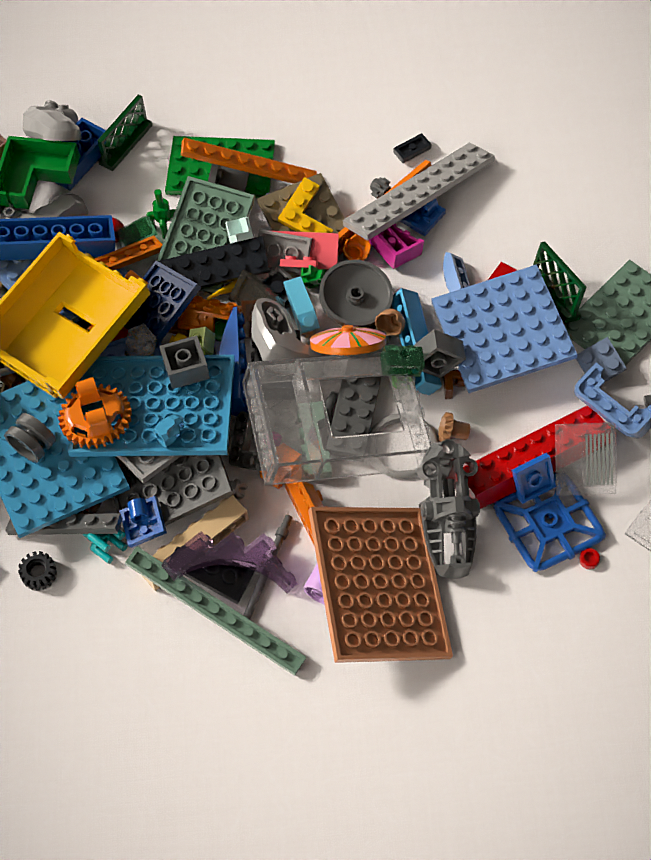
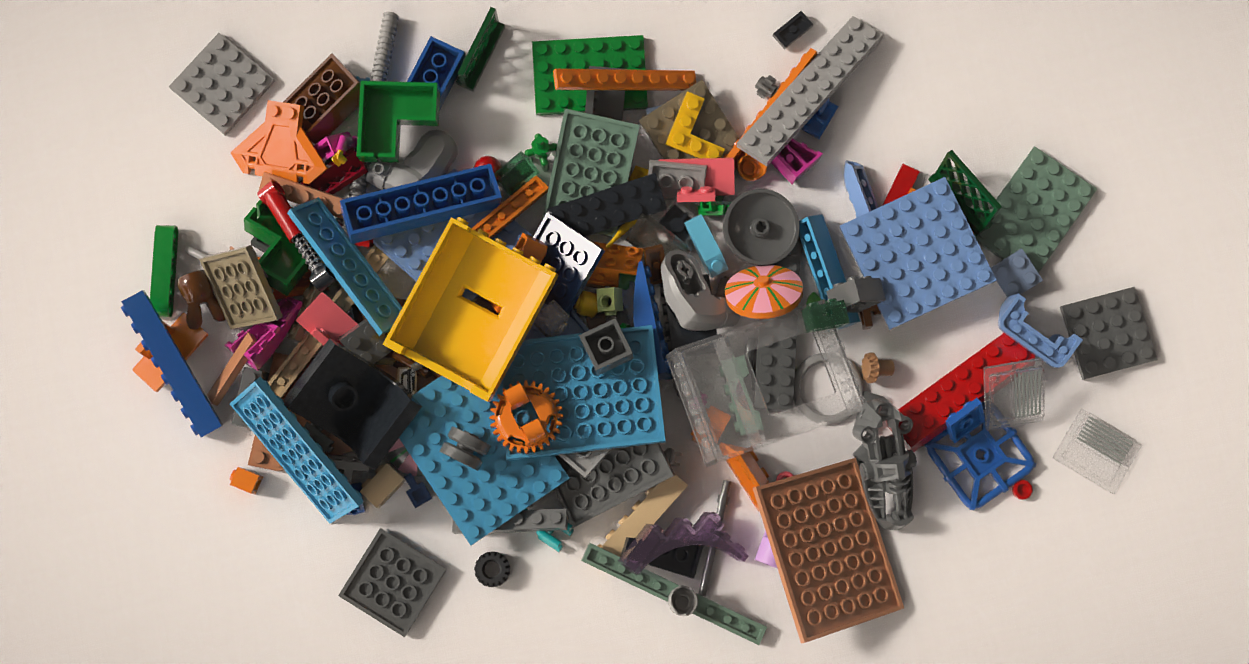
camera: 10 degrees left, 20 degrees up
light grey piece [23,105,82,141] -> none
blue plate [120,496,167,548] -> none
dark azure rock [153,414,184,447] -> none
light aqua panel [225,217,254,243] -> none
dark grey beam [229,411,275,472] -> none
medium nougat hair [375,309,405,336] -> none
none -> light grey hair [668,585,698,616]

